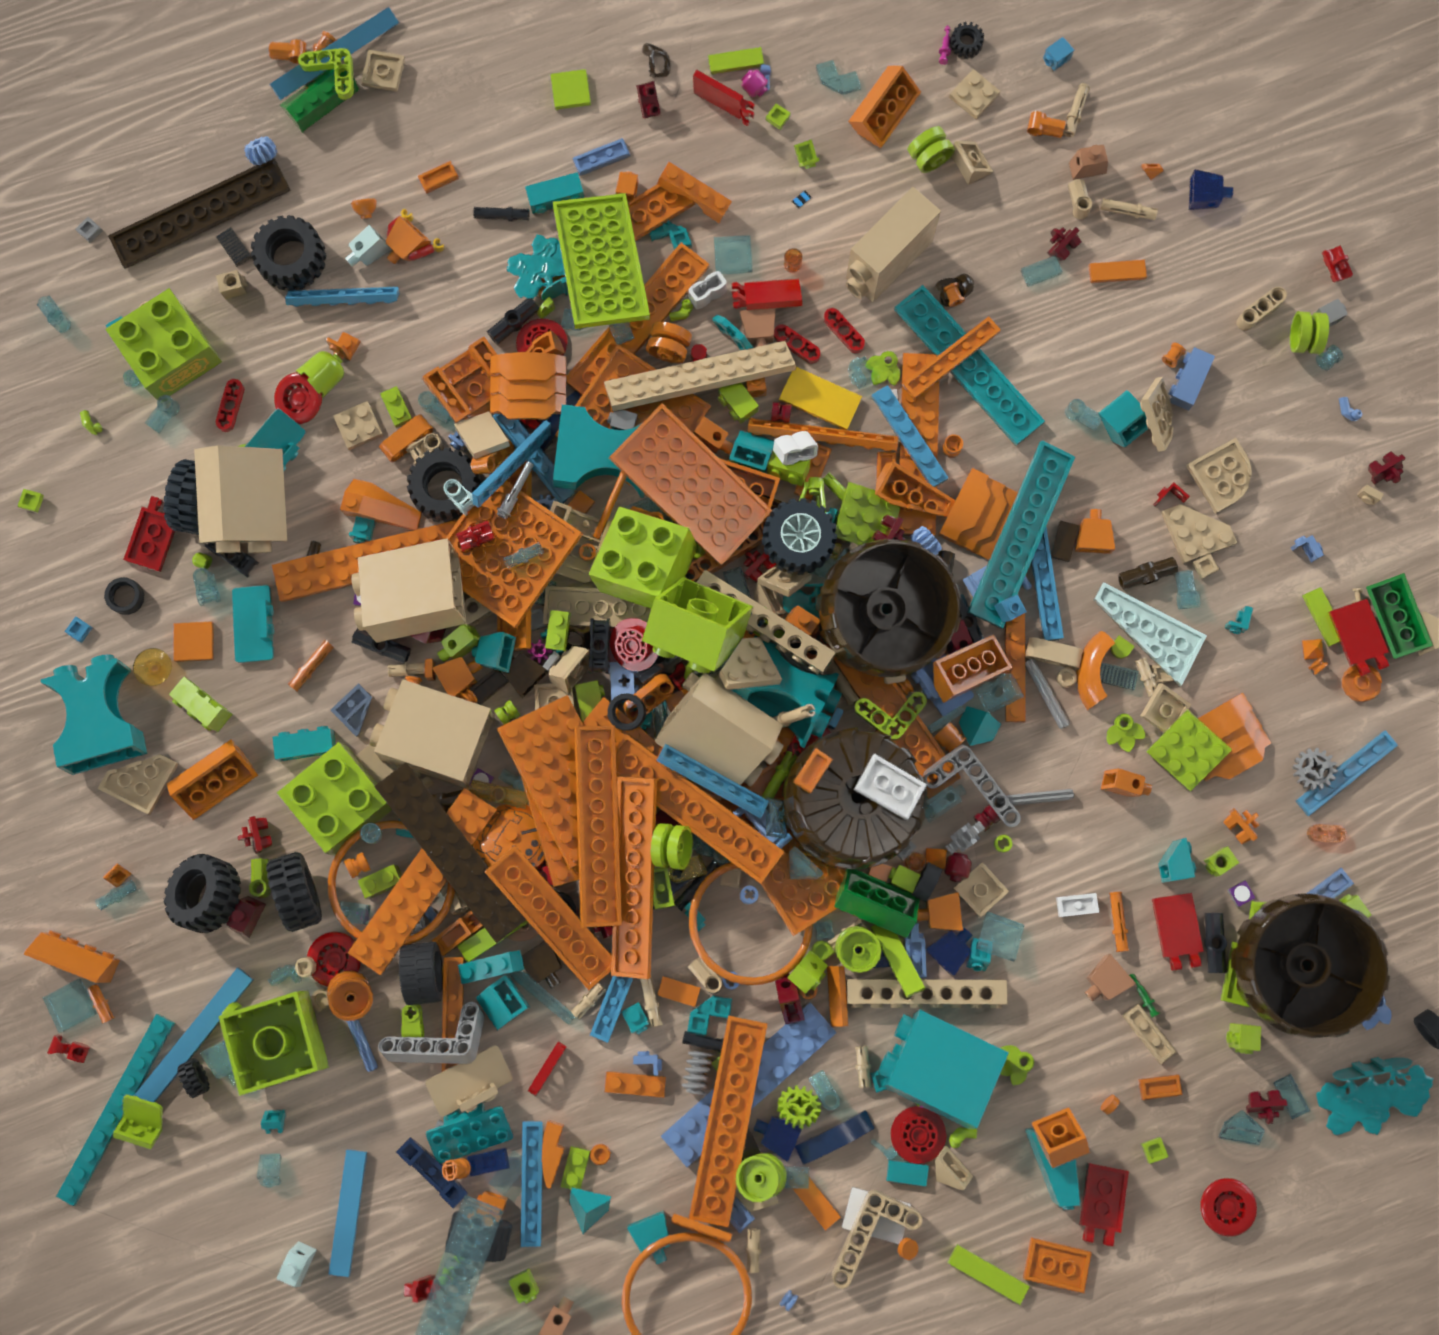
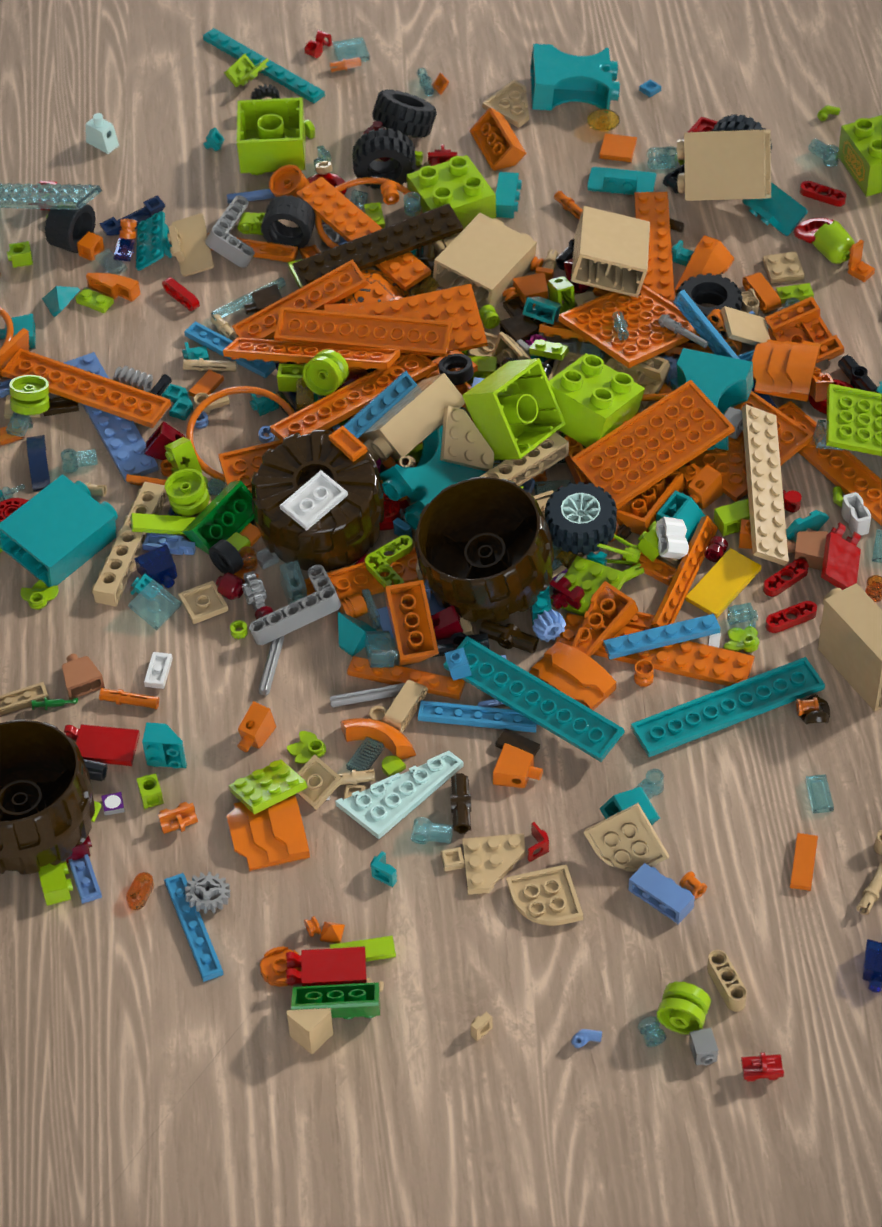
camera: 105 degrees right, 30 degrees down
lime plate [18,489,44,513] -> none
orange slope [23,930,120,983] -> none
black tyre [104,577,145,615] -> none
dark azure tile [134,967,254,1102] -> none
lime wedge [169,677,233,732] -> none
clear light blue bracket [257,1154,282,1188] -> none
dark azure tile [328,1149,368,1277] -> none
sand blue wing [331,683,373,737] -> none
light aqua piece [444,479,474,516] -> none
red hips [456,521,495,552] -> none
teal brick [458,950,524,984] -> none
teal slope [475,974,530,1030] -> none
dark azure plate [521,1121,543,1247] -> none
orange tile [590,1144,611,1165] -> none
orange plate [605,1071,666,1098] -> none
medium blue bracket [633,1051,662,1076] -> none
orange wheel [646,322,692,364] -> none
clear blue torso [753,1115,802,1162] -> none
lime gear [777,1085,821,1129] -> none
orange plate [902,316,1001,400] -> none
orange torso [917,893,963,931] -> none
dark red hips [1047,227,1082,261] -> none
medium blue bracket [1291,535,1324,563] -> none
dark red hips [1368,451,1406,485] -> none

